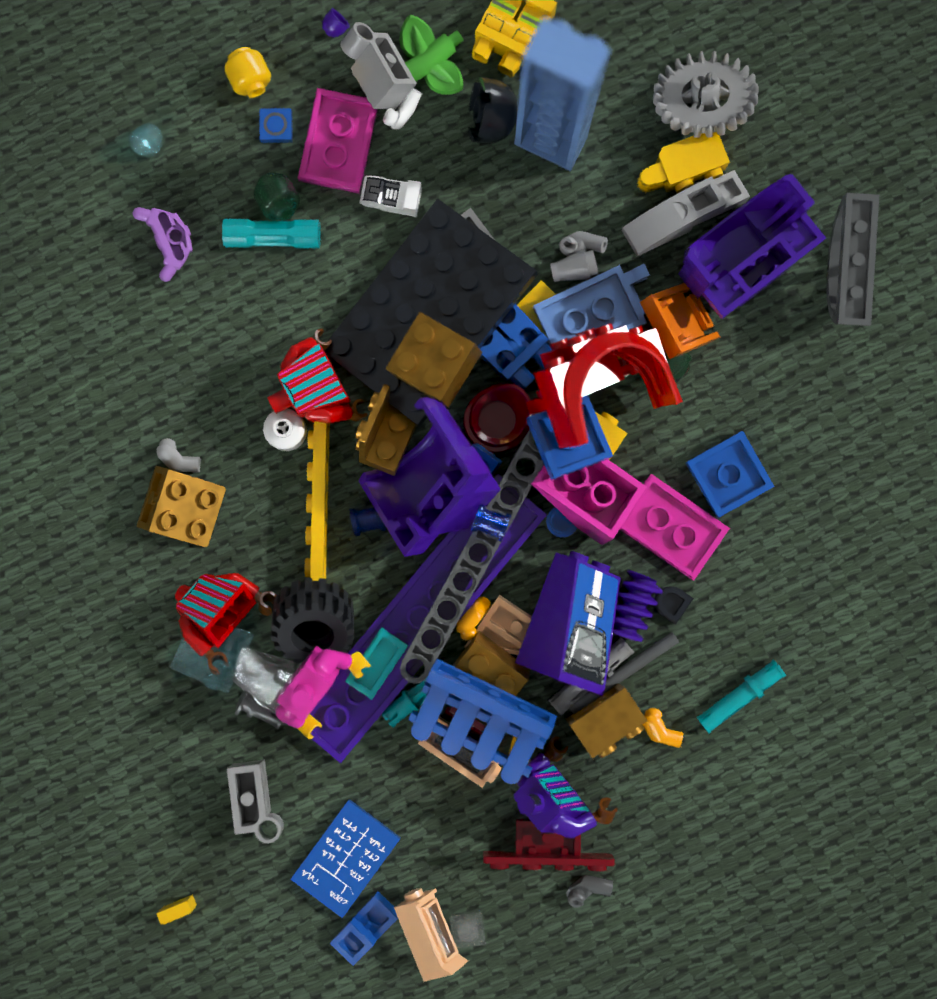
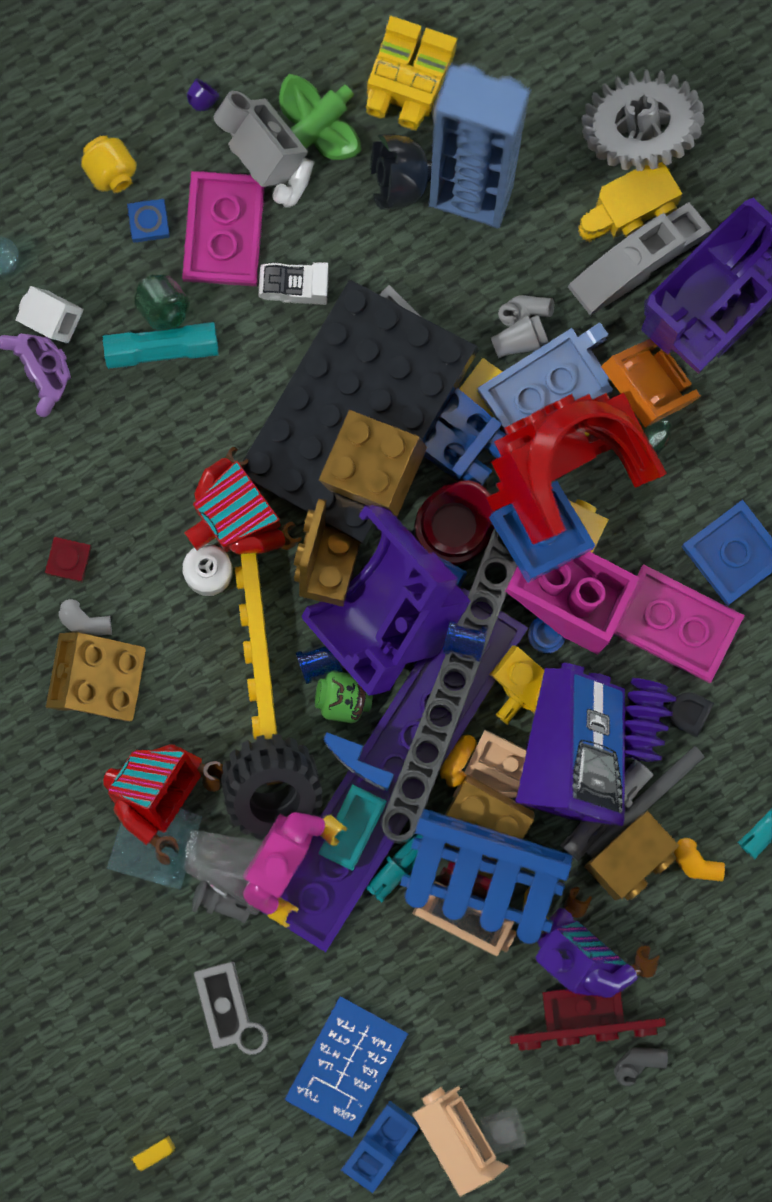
camera: 10 degrees left, 5 degrees down
none -> white brick [15,286,84,343]
none -> dark red plate [45,537,92,583]
none -> bright green head [315,671,373,723]
none -> blue slope [324,733,394,791]
none -> yellow plate [489,645,544,725]

